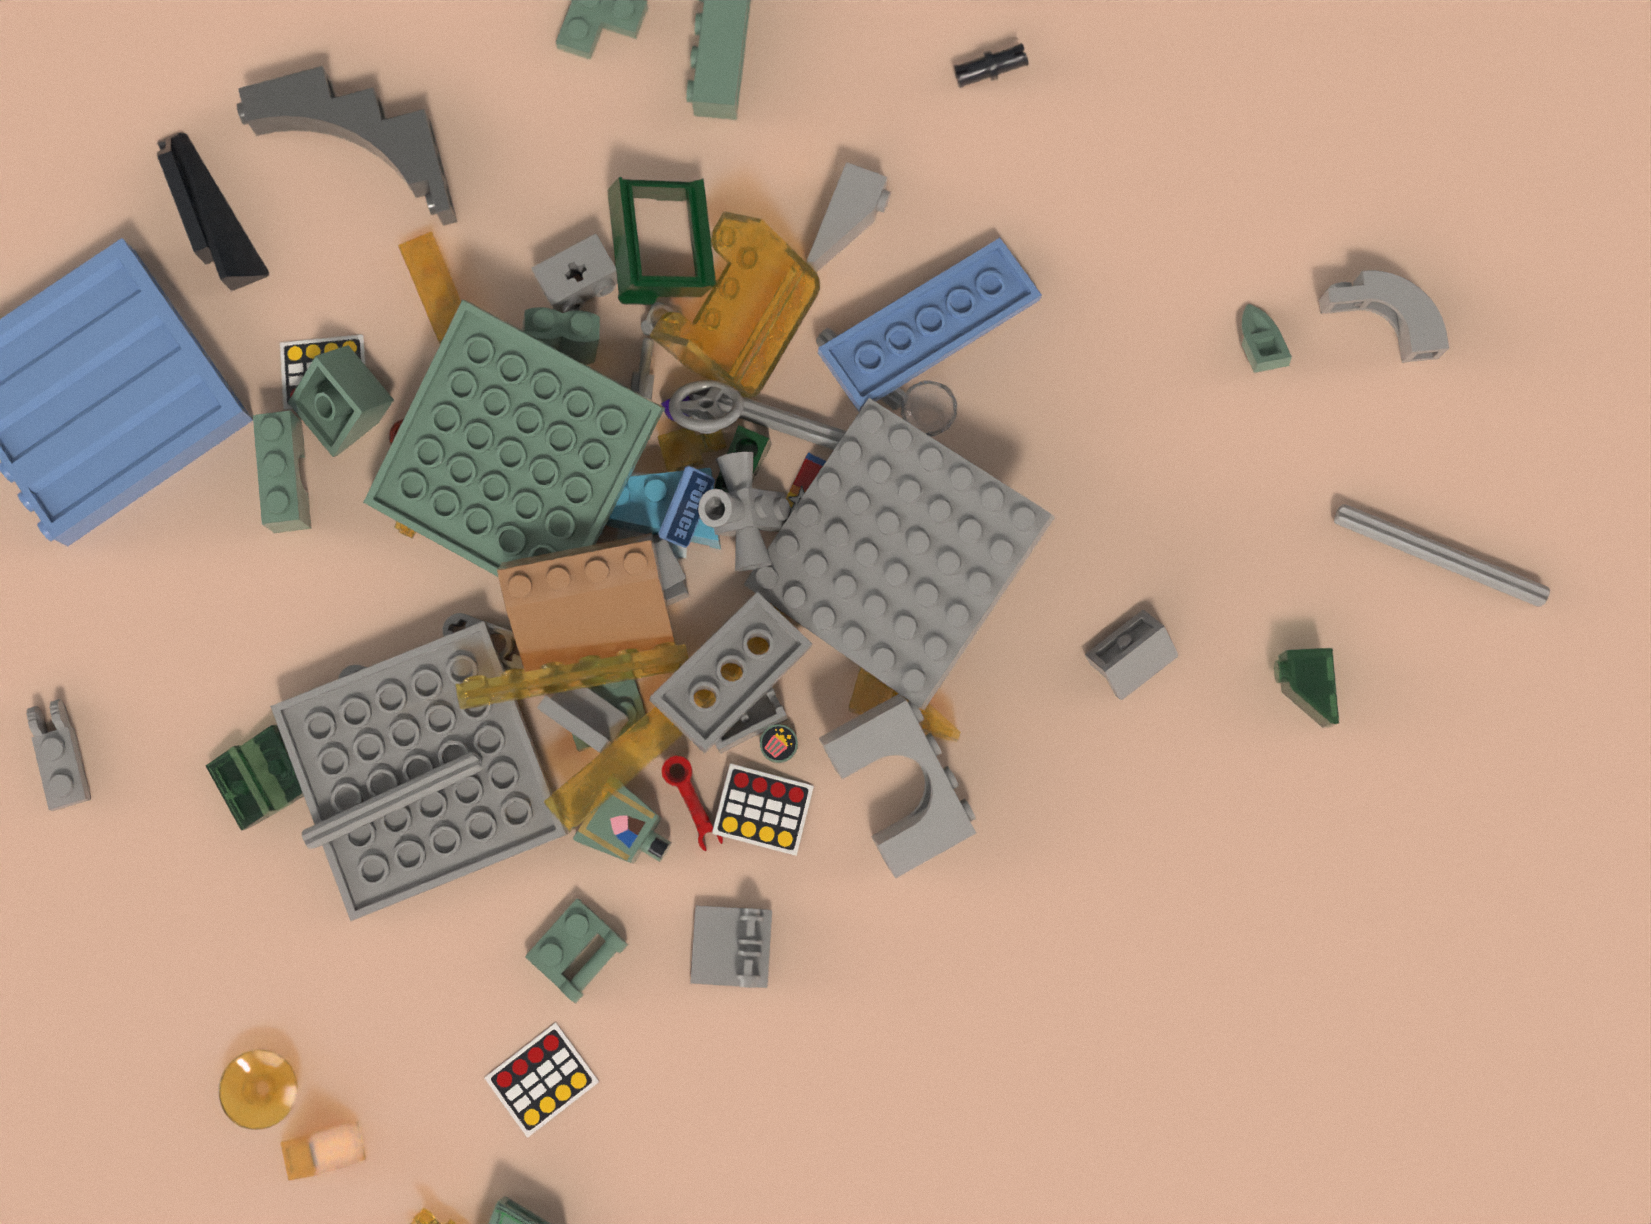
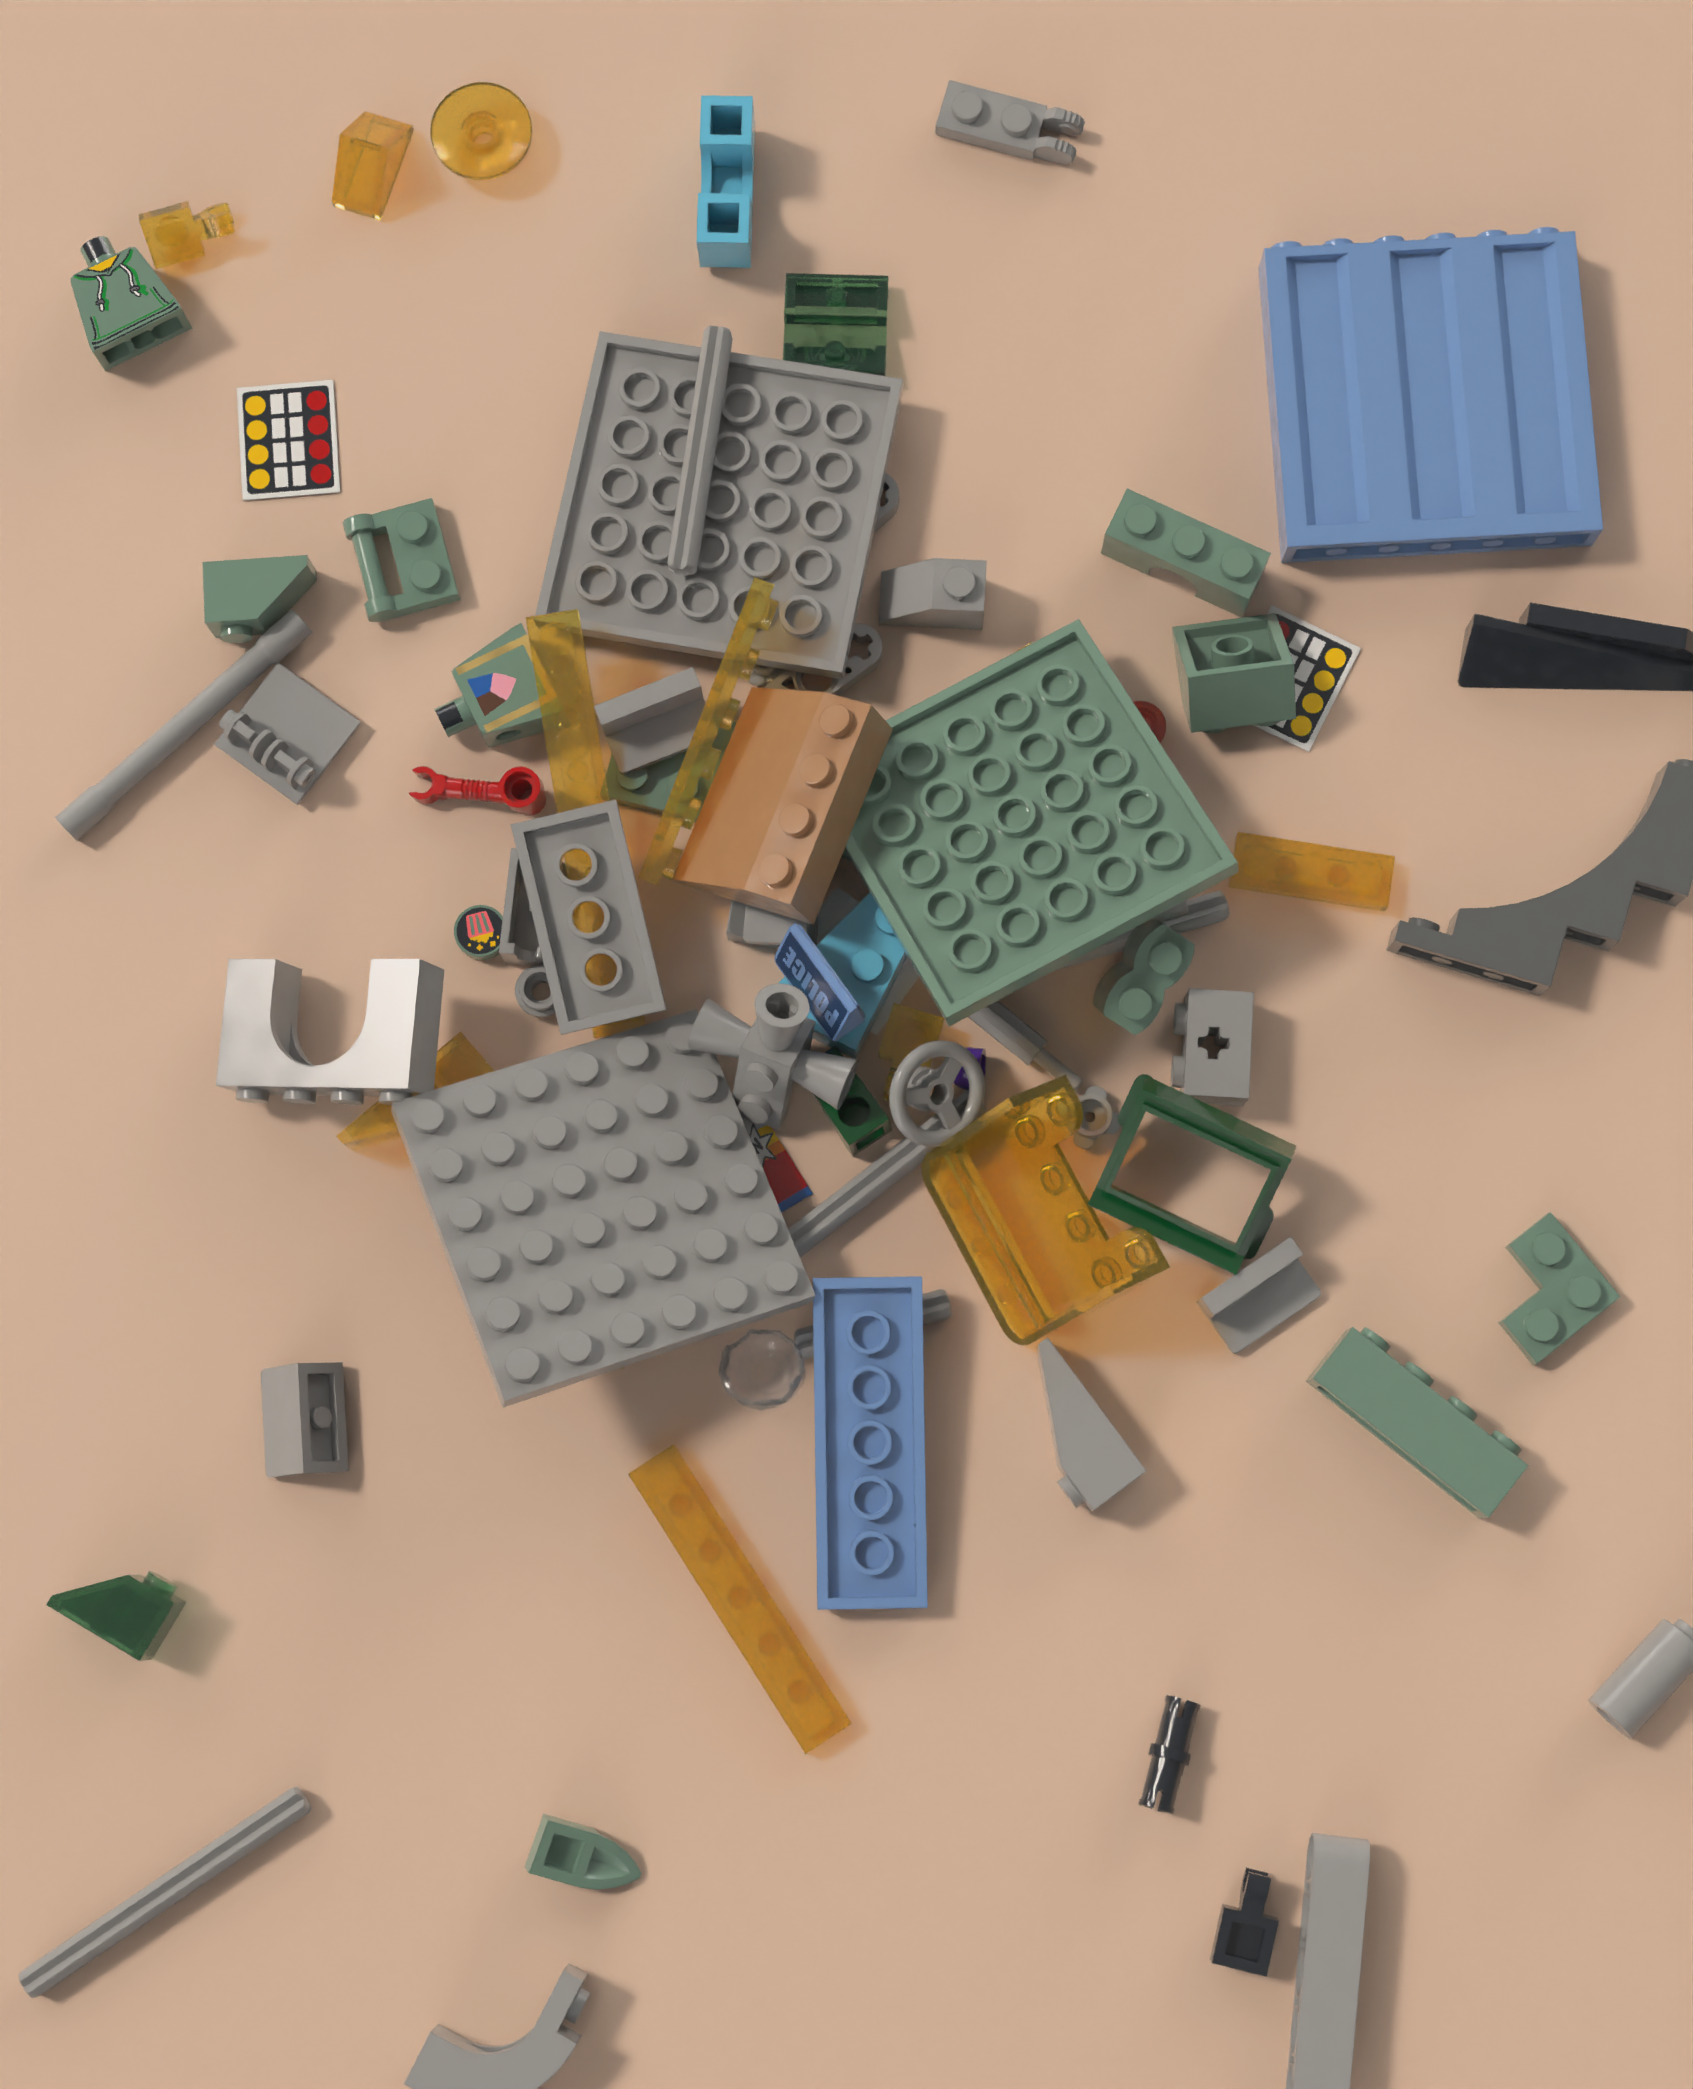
camera: 125 degrees right, 0 degrees up
sticker [712,763,814,856] -> none
none -> light grey piece [55,609,313,841]
none -> sand green slope [202,555,317,643]
none -> light grey plate [515,964,556,1018]
none -> clear yellow plate [628,1444,852,1754]
none -> medium azure arch [696,95,755,268]
none -> light grey slope [879,558,987,630]
none -> light grey panel [1196,1237,1321,1354]

